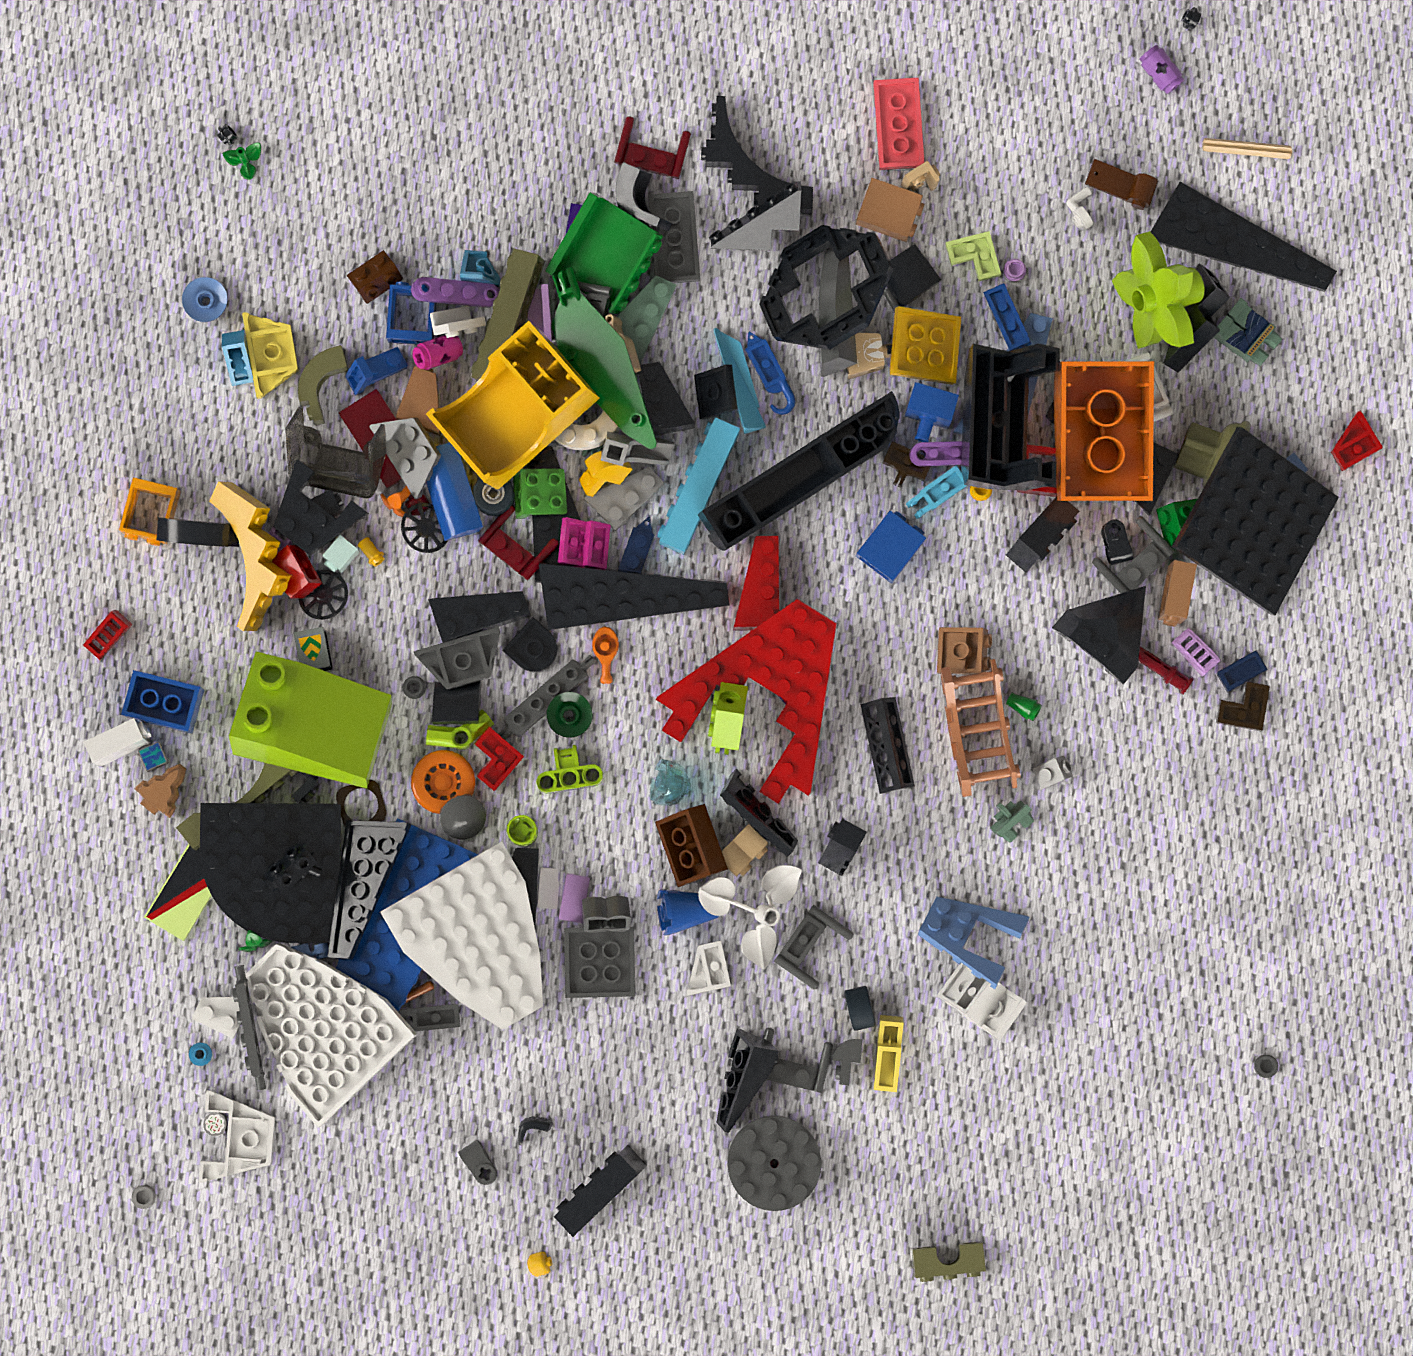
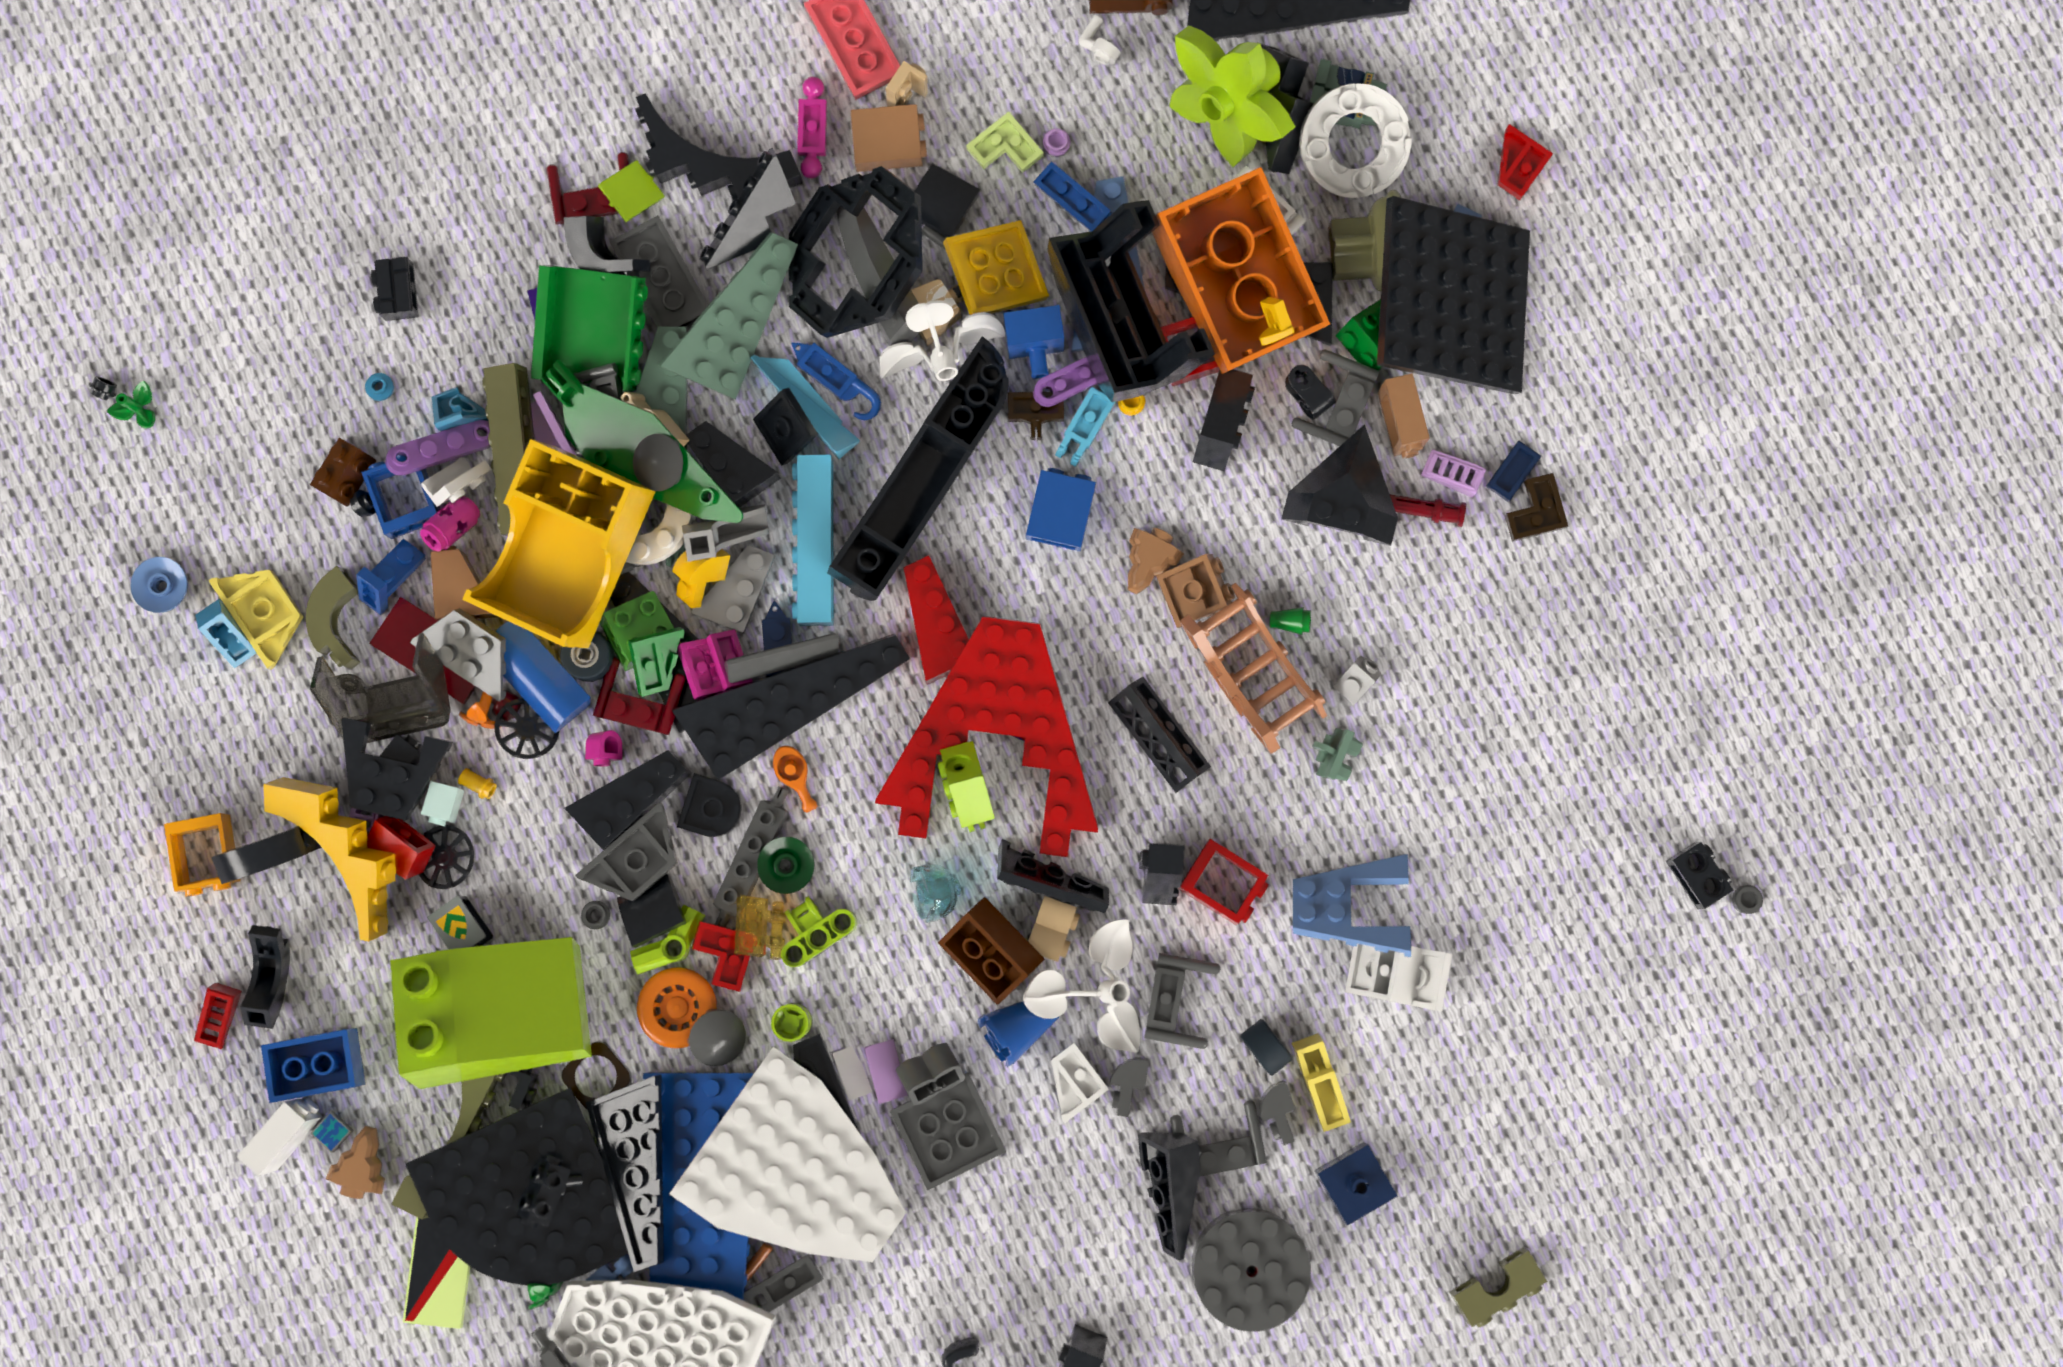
camera: 20 degrees left, 0 degrees up
none -> black arch [240,925,290,1029]
none -> black plate [350,490,376,517]
none -> dark azure plate [365,373,394,401]
none -> black brick [371,257,419,321]
none -> dark pink plate [585,730,622,767]
none -> lime piece [598,160,665,222]
none -> wing [628,627,684,697]
none -> dark grey dish [633,434,683,491]
none -> sand green wing [657,233,798,399]
none -> dark grey slope [724,633,839,683]
none -> clear yellow plate [735,895,786,960]
none -> dark pink plate [797,76,827,179]
none -> white plant [879,300,1006,381]
none -> dark grey brick [1109,1058,1149,1117]
none -> medium nougat rock [1128,527,1184,595]
none -> red window [1178,839,1269,925]
none -> yellow tile [1259,297,1295,346]
none -> white plate [1300,84,1412,198]
none -> dark blue brick [1314,1142,1398,1226]
none -> black brick [1666,842,1734,909]

